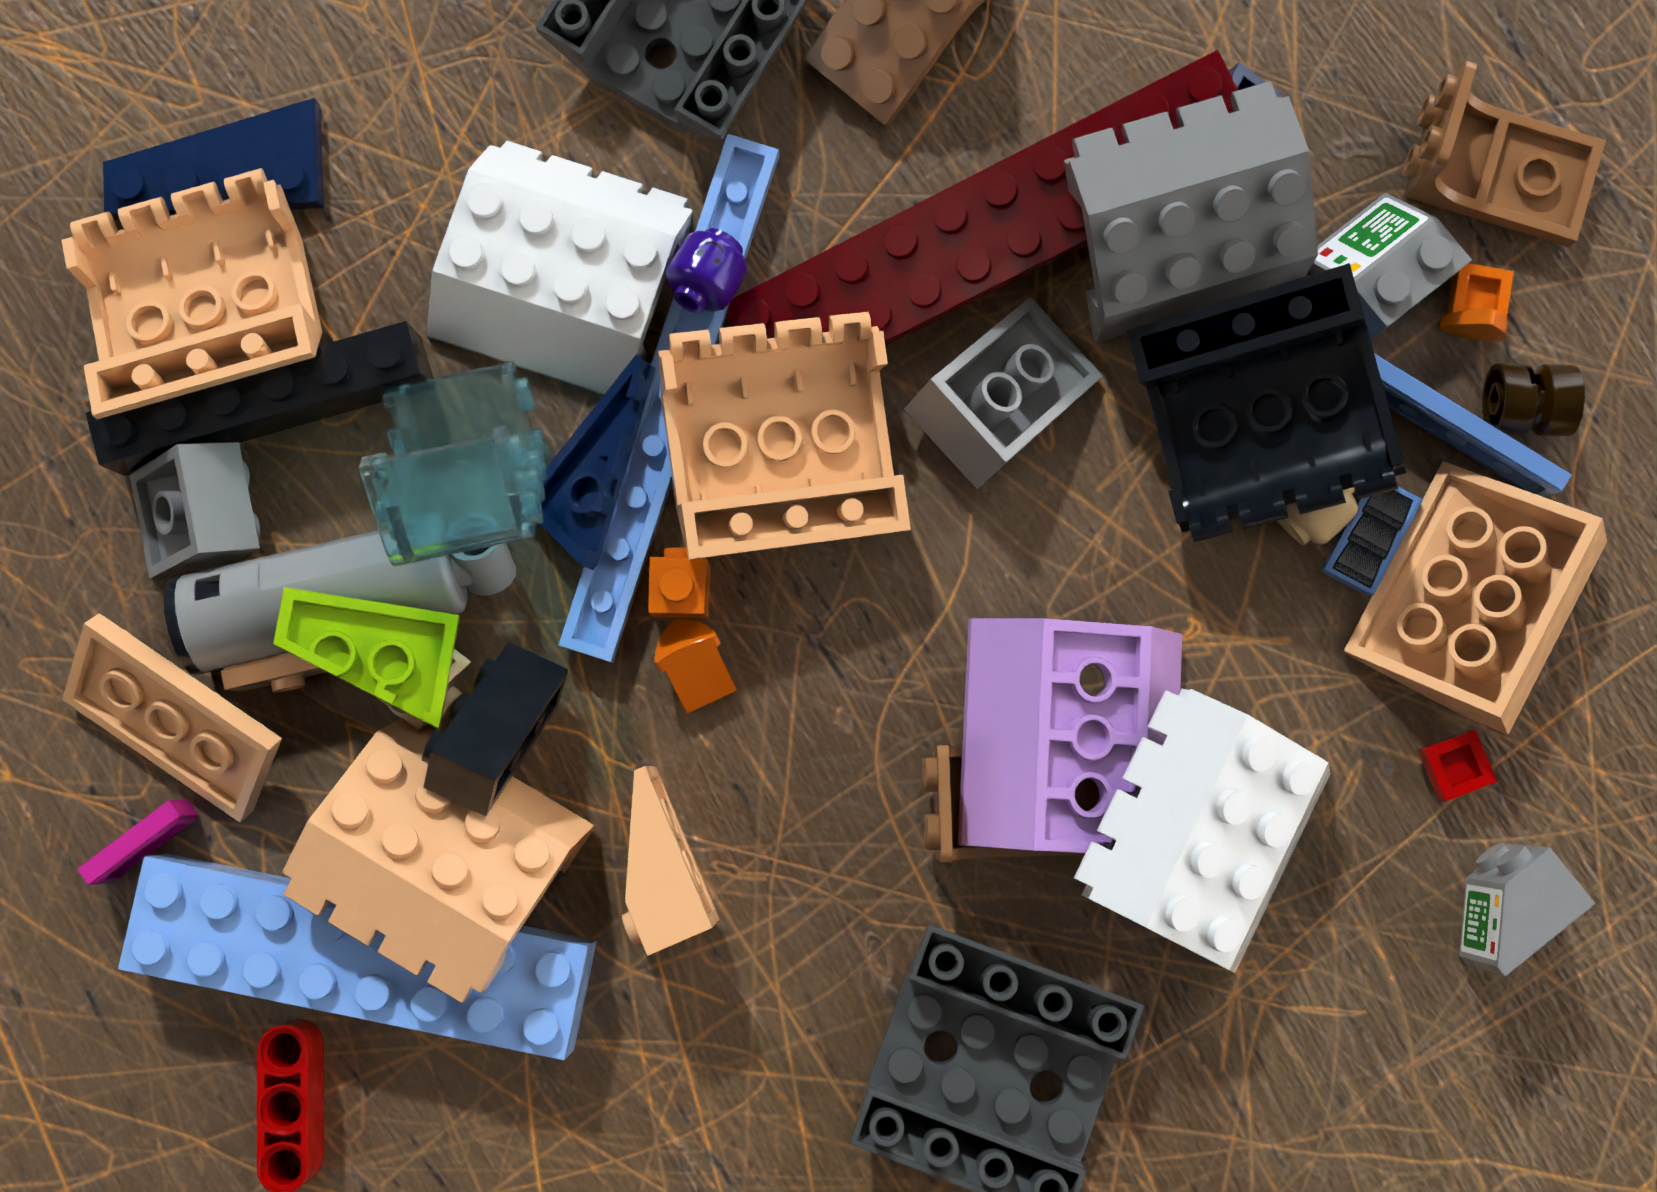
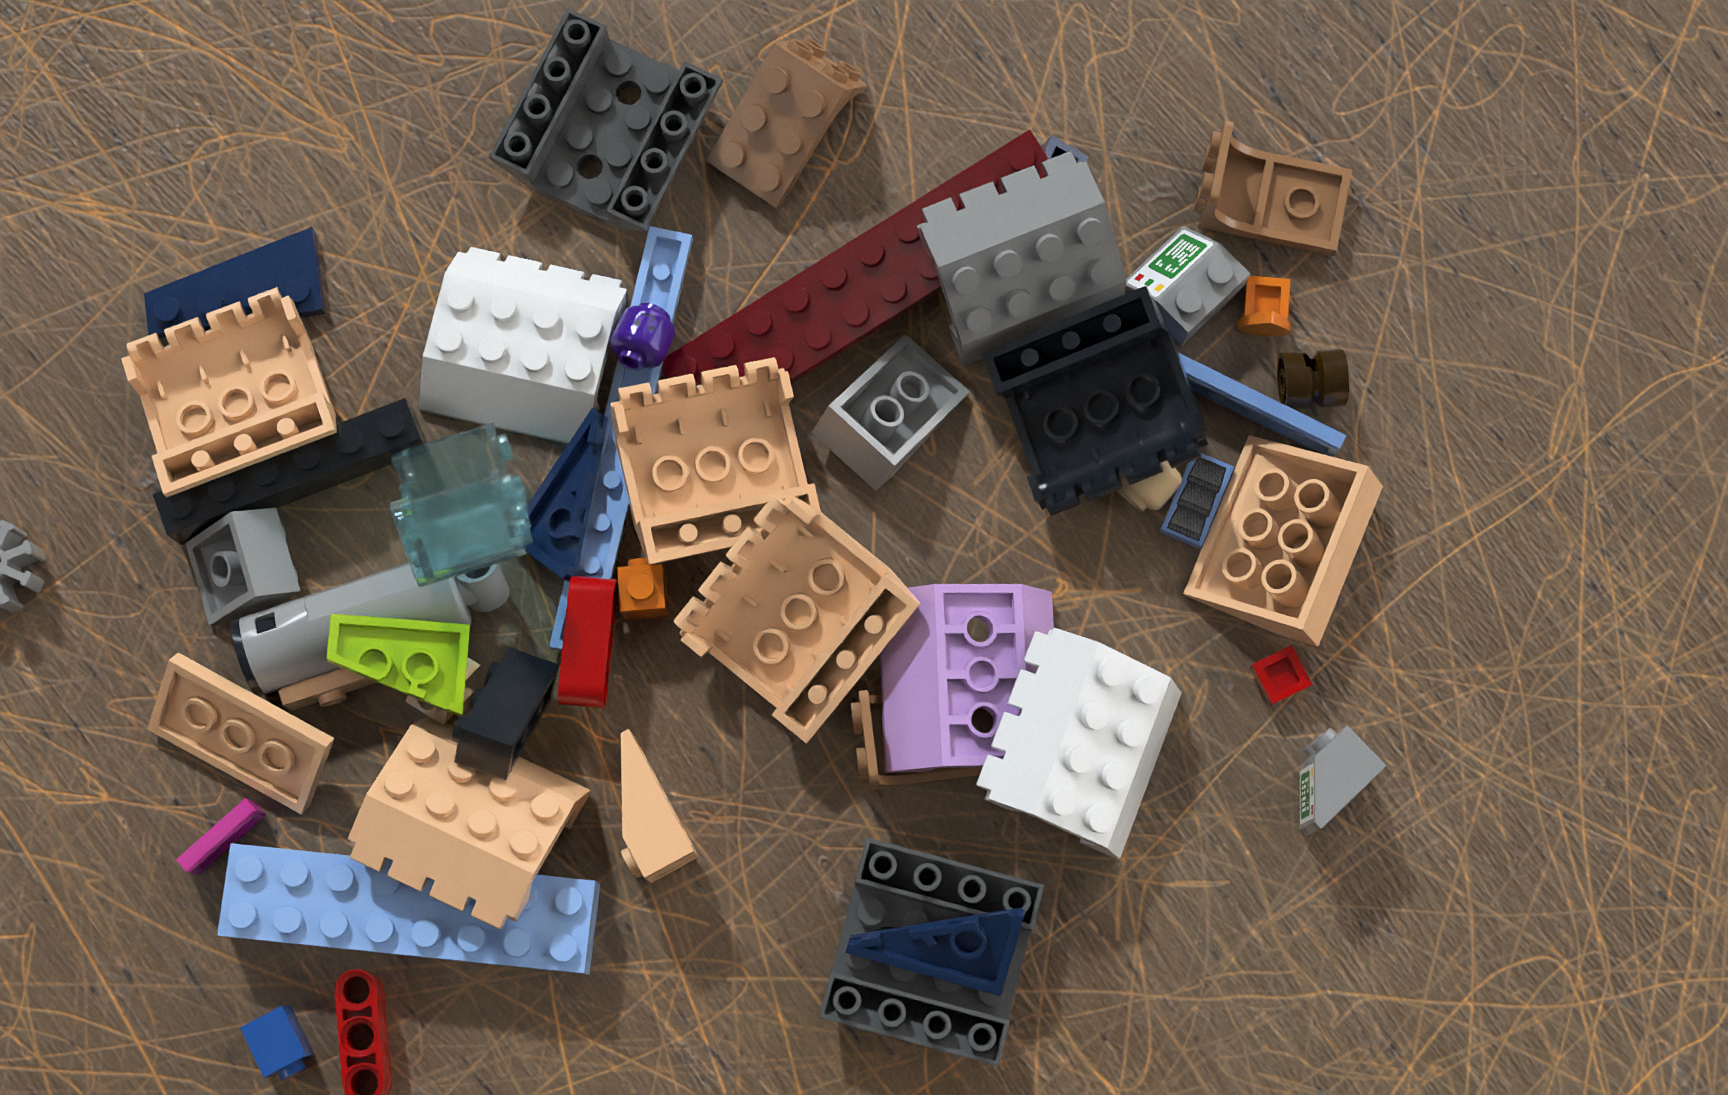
camera: 10 degrees left, 5 degrees down
orange tile [654,618,737,714] -> none
none -> blue brick [240,1006,315,1081]
none -> red beam [558,576,618,709]
none -> light nougat slope [674,494,921,744]
none -> dark blue wing [845,908,1025,996]

